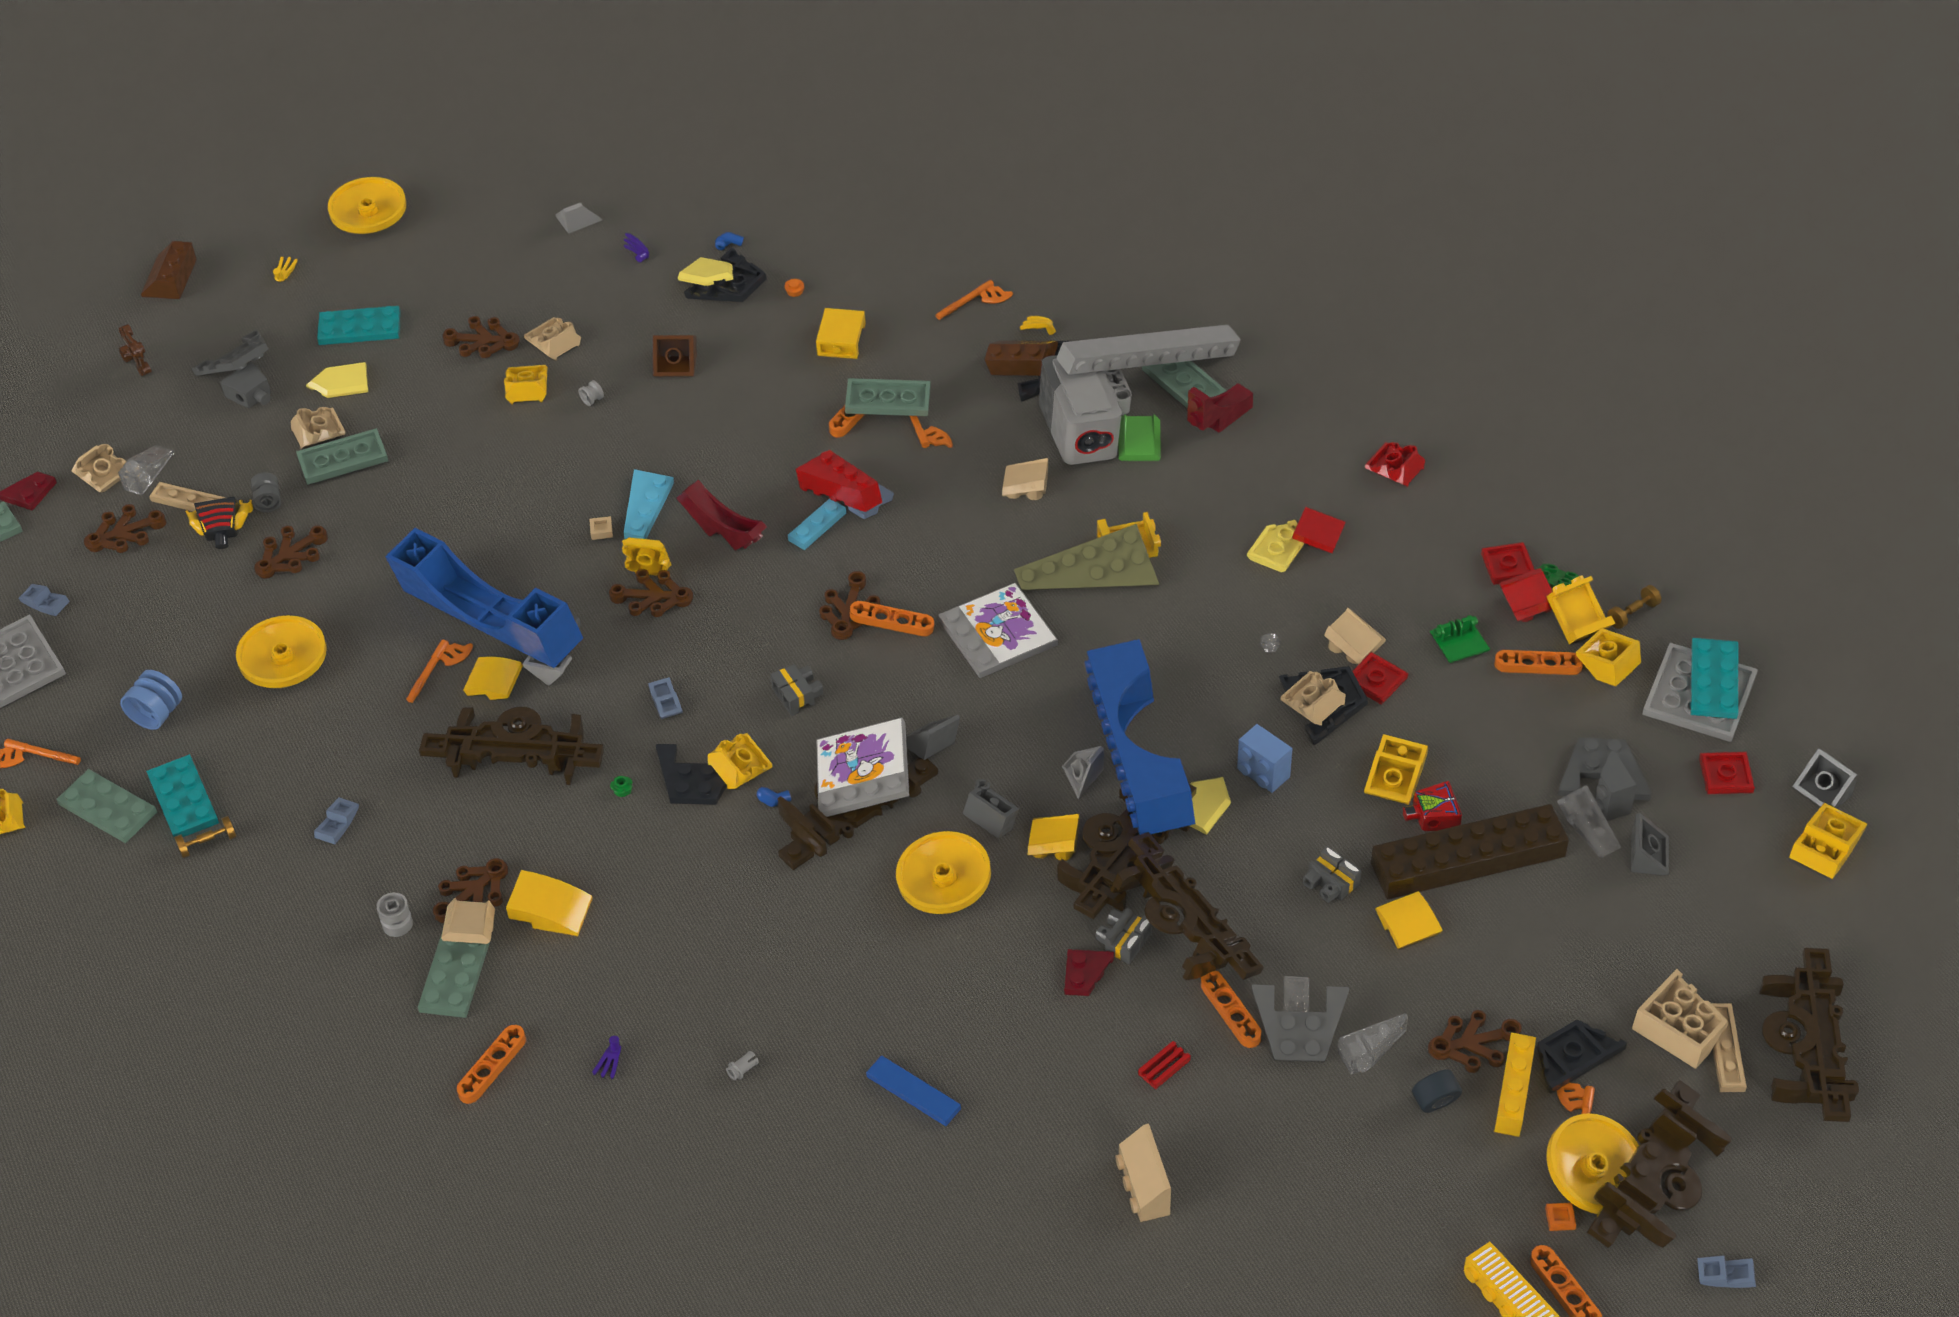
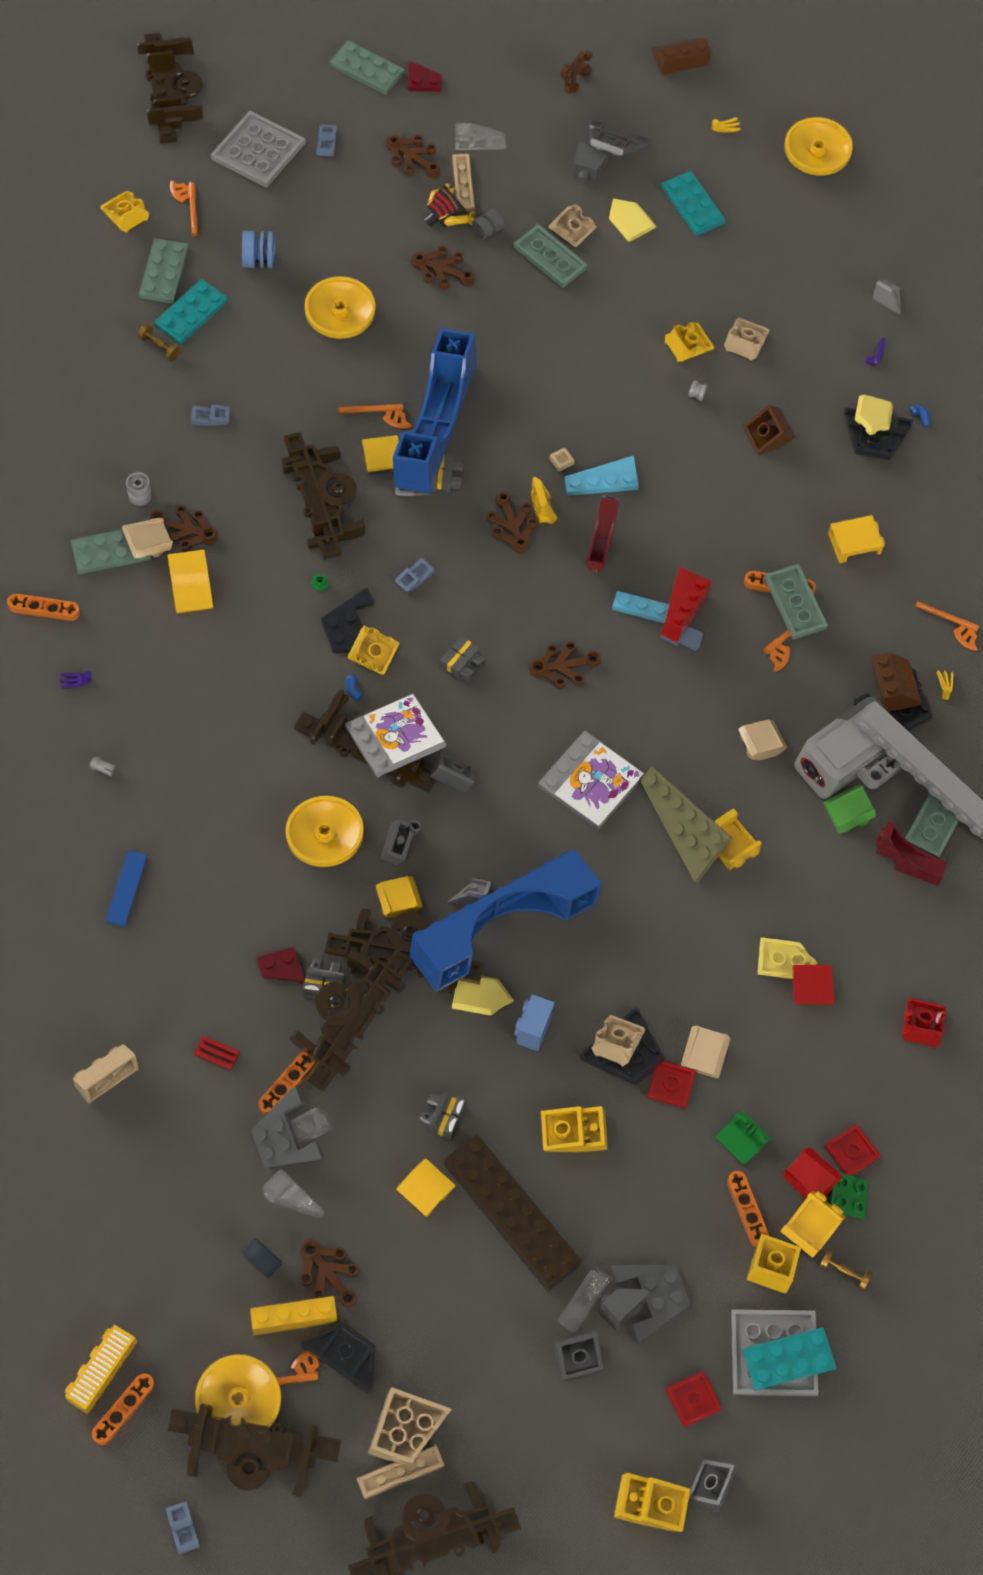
camera: 60 degrees right, 15 degrees up
tan slope [71,444,132,492] -> none
reddish brown plant [442,316,520,358] -> none
orange plate [785,279,805,297] -> none
orange beam [850,601,934,636] -> none
clear plate [1259,634,1281,652] -> none
red torso [1403,781,1462,831] -> none
orange tile [1545,1203,1576,1231] -> none

